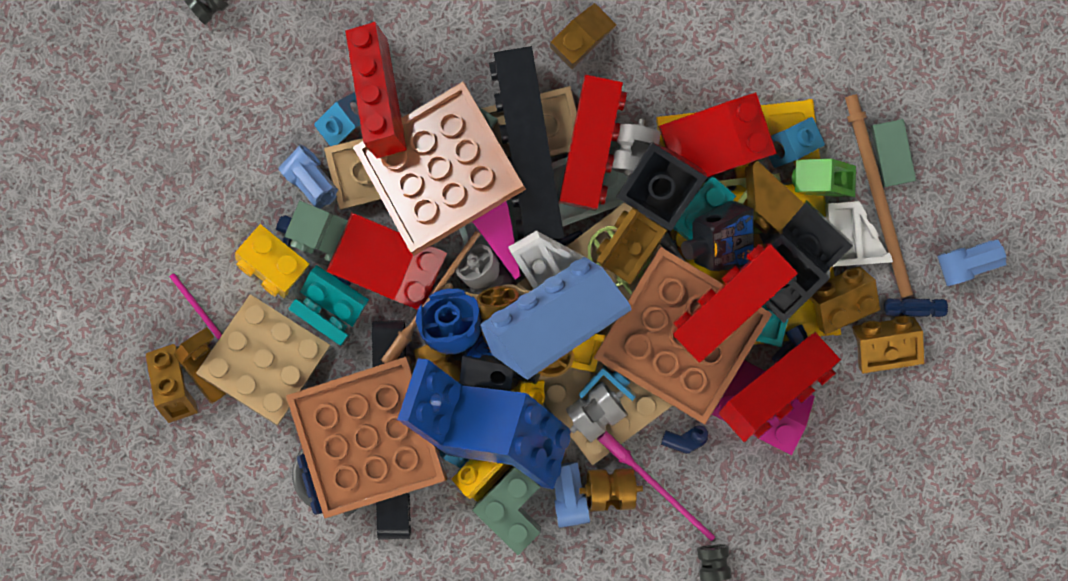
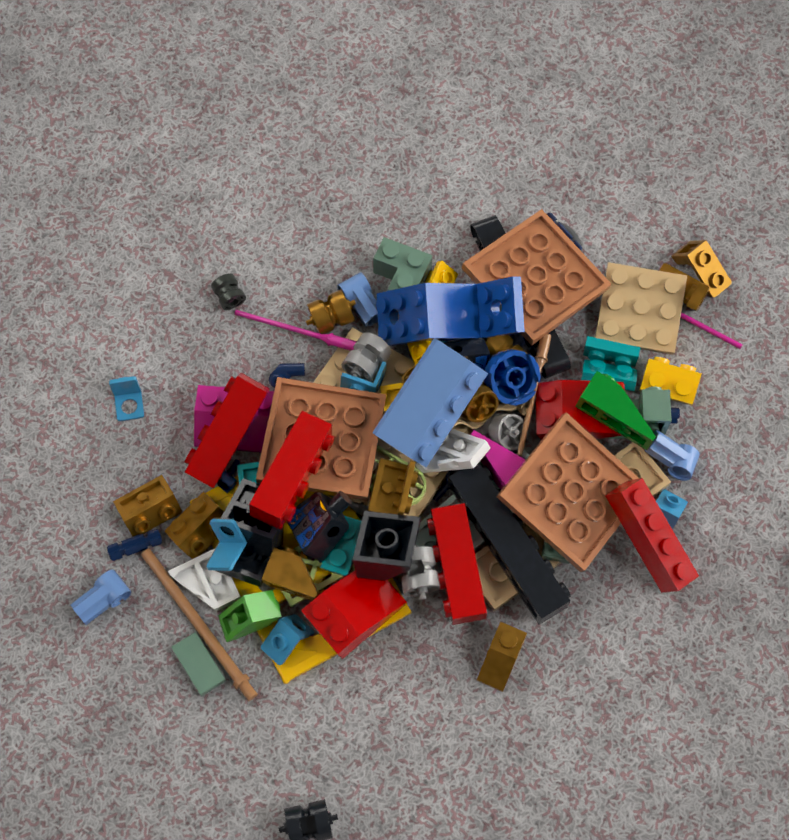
camera: 155 degrees right, 20 degrees down
none -> dark azure bracket [109,376,144,421]
none -> dark azure bracket [206,519,247,571]
none -> green slope [575,371,656,450]

